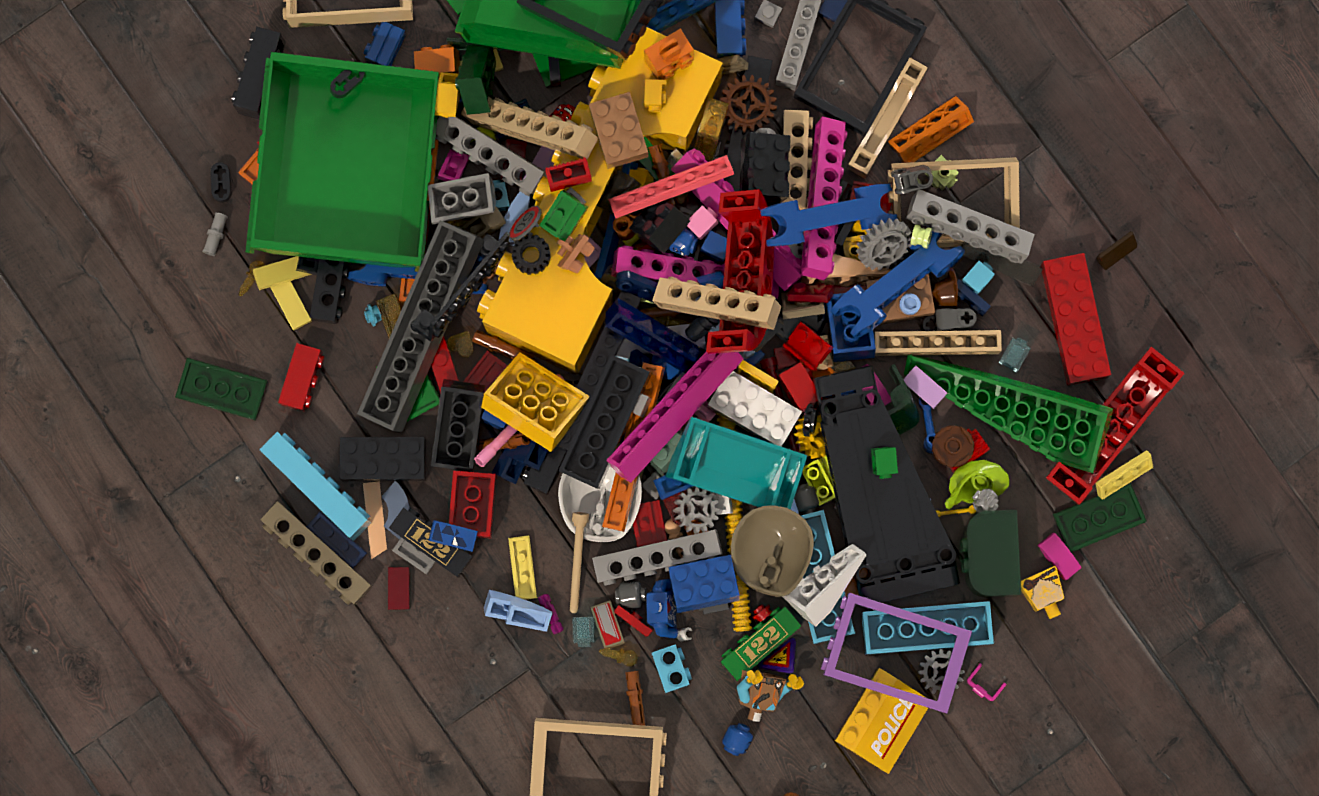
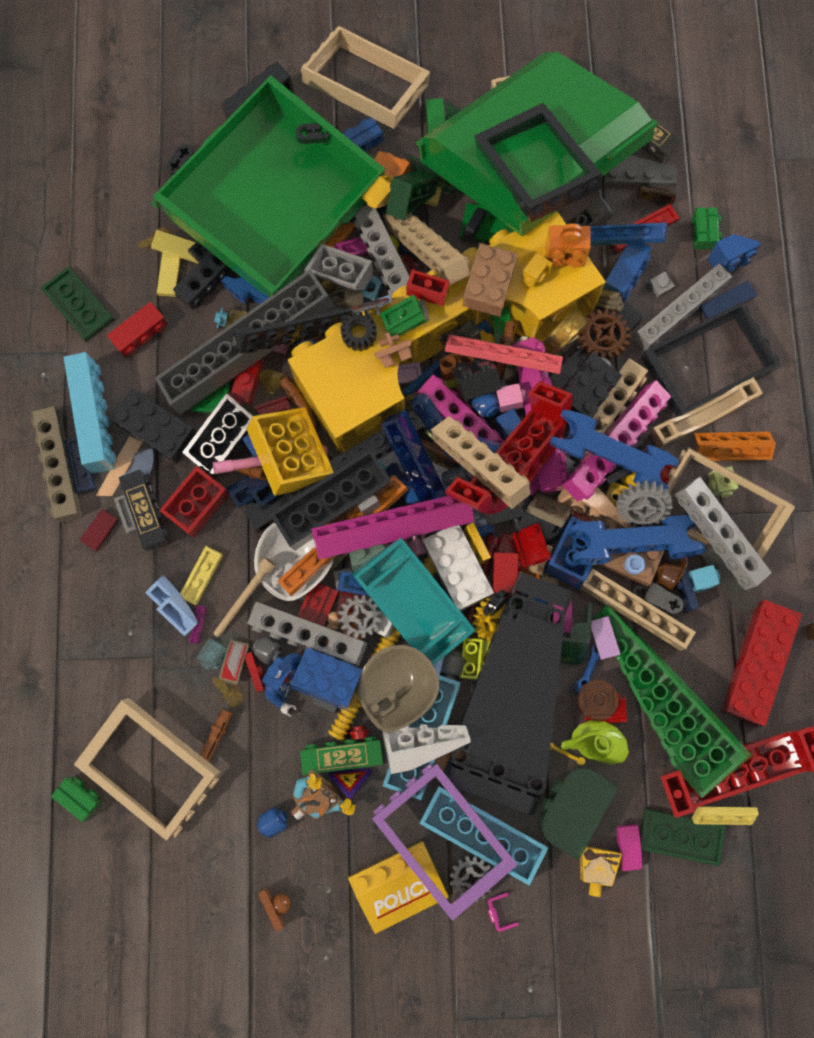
camera: 35 degrees right, 5 degrees down
light grey pin [202,212,228,256] -> none
slope [428,520,478,552] -> none
medium azure brick [652,644,692,693] -> none
dark red plate [787,283,834,303] -> none
green brick [871,446,898,479] -> none
dark grey piece [891,165,933,194] -> none
yellowish green wheel [911,225,932,249] -> none
light grey gear [972,489,999,515] -> none
clear light blue brick [999,338,1031,372] -> none

